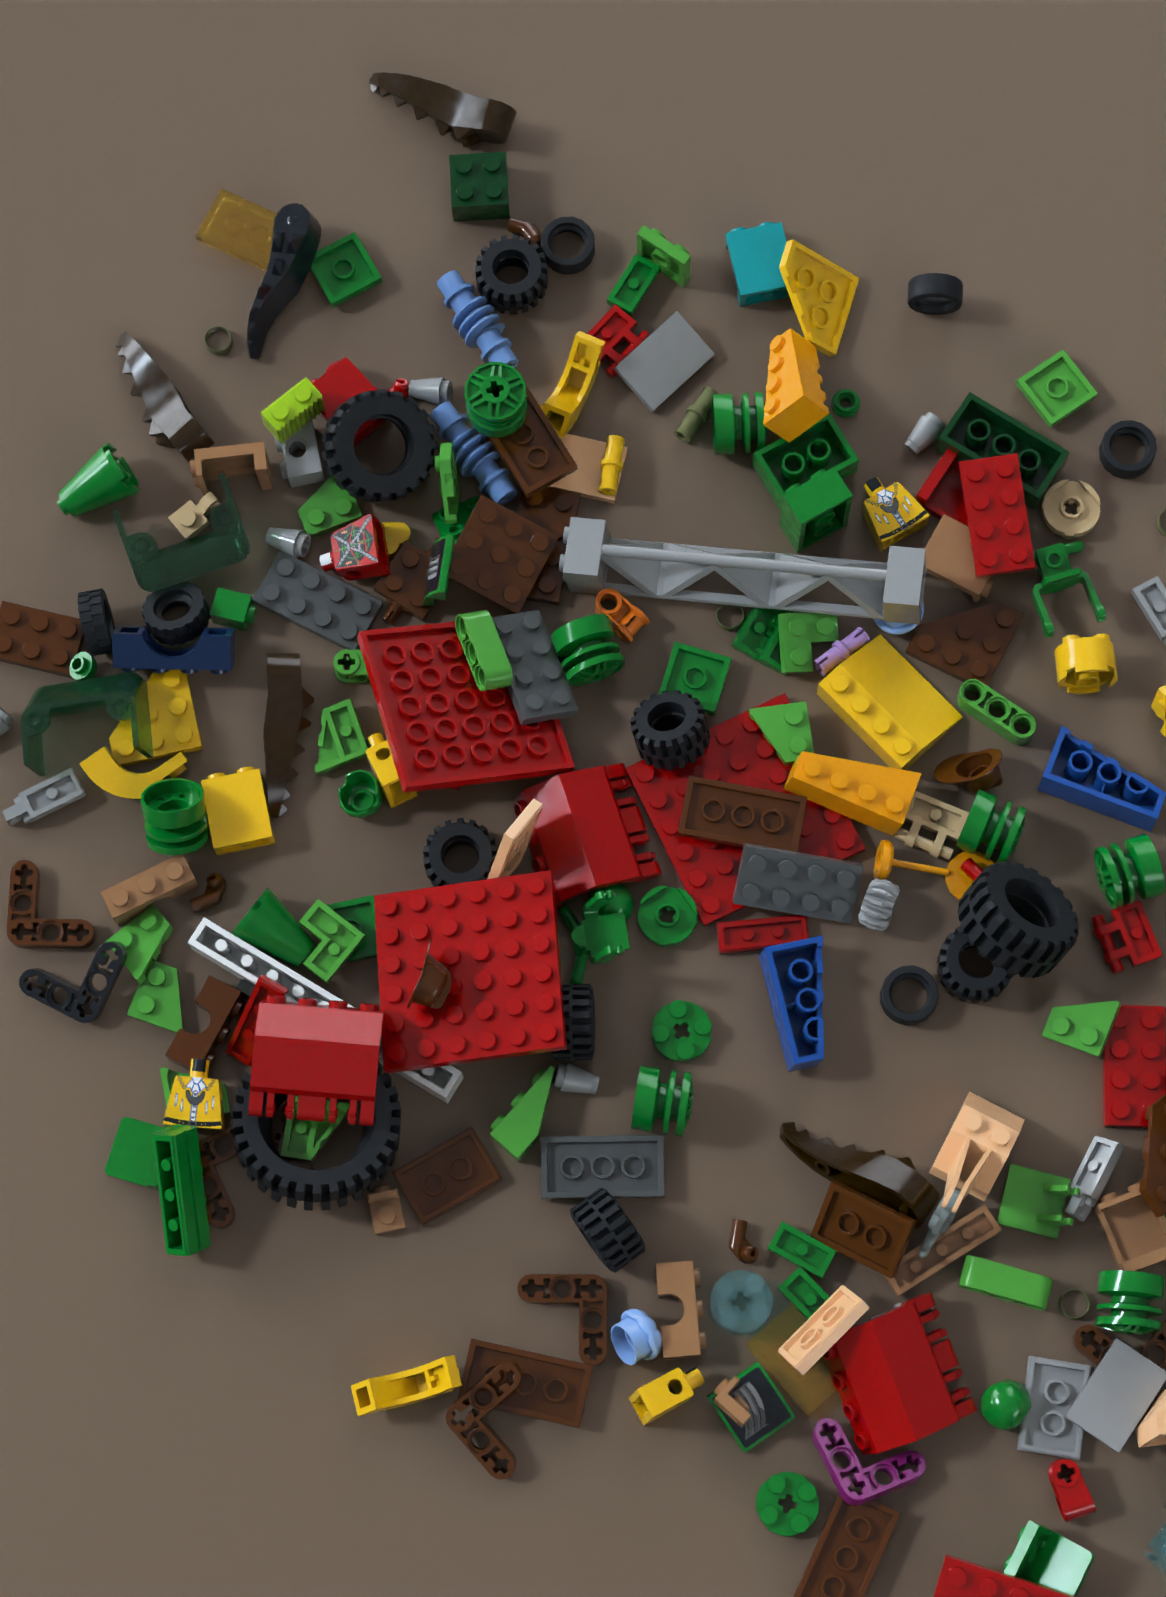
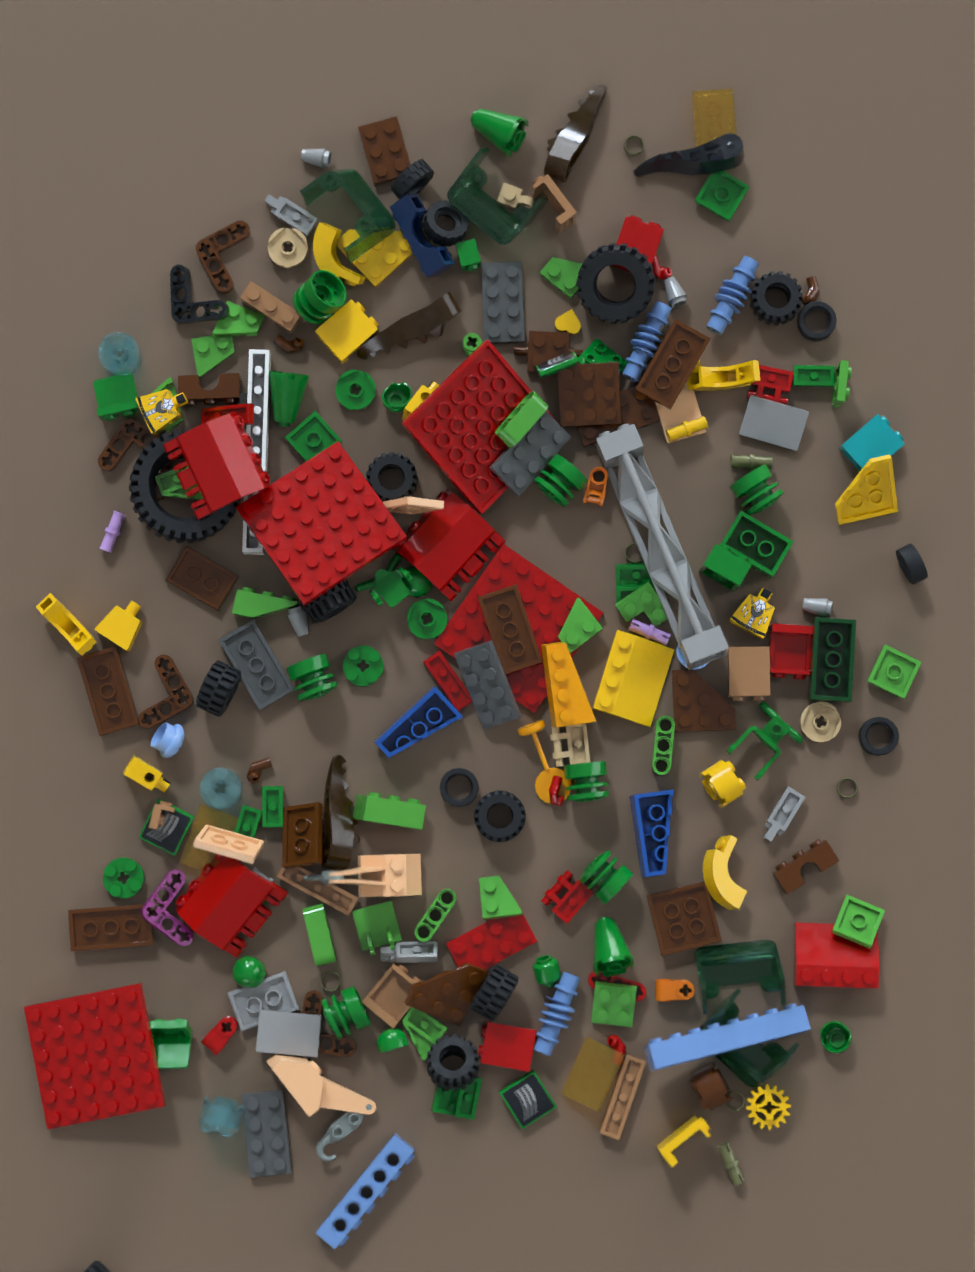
camera: 55 degrees right, 10 degrees up
green plate [69,652,97,681] -> none
green brick [152,1124,211,1256] -> none
lime brick [260,377,325,443] -> none
light grey cone [265,527,311,558] -> none
light grey brick [274,420,325,488] -> none
bright green plate [299,899,366,984] -> none
bright green wing [315,698,369,775] -> none
torso [320,514,391,581] -> none
medium nougat bracket [367,1186,406,1235] -> none
dark brown animal [369,72,517,147] -> none
reddish brown piece [407,939,452,1009] -> none
bright green wing [435,442,461,524] -> none
reddish brown beam [446,1360,522,1479] -> none
dark green brick [449,152,510,222] -> none
green wheel [465,362,527,437] -> none
black tyre [630,690,711,770] -> none
medium nougat arch [655,1260,706,1360] -> none
green plate [658,642,732,715] -> none
light orange wedge [763,328,829,443] -> none
green plate [831,389,860,418] -> none
light grey gear [858,878,900,931] -> none
reddish brown piece [934,748,1003,793] -> none
red plate [958,453,1035,578] -> none
black tyre [958,862,1079,978] -> none
none -> yellow torso [94,600,143,652]
none -> clear light blue brick [98,332,142,376]
none -> lavender pin [100,511,126,553]
none -> tan plate [268,228,309,269]
none -> green plate [335,370,376,411]
none -> bright green wedge [353,792,426,830]
none -> bright green beam [415,889,456,942]

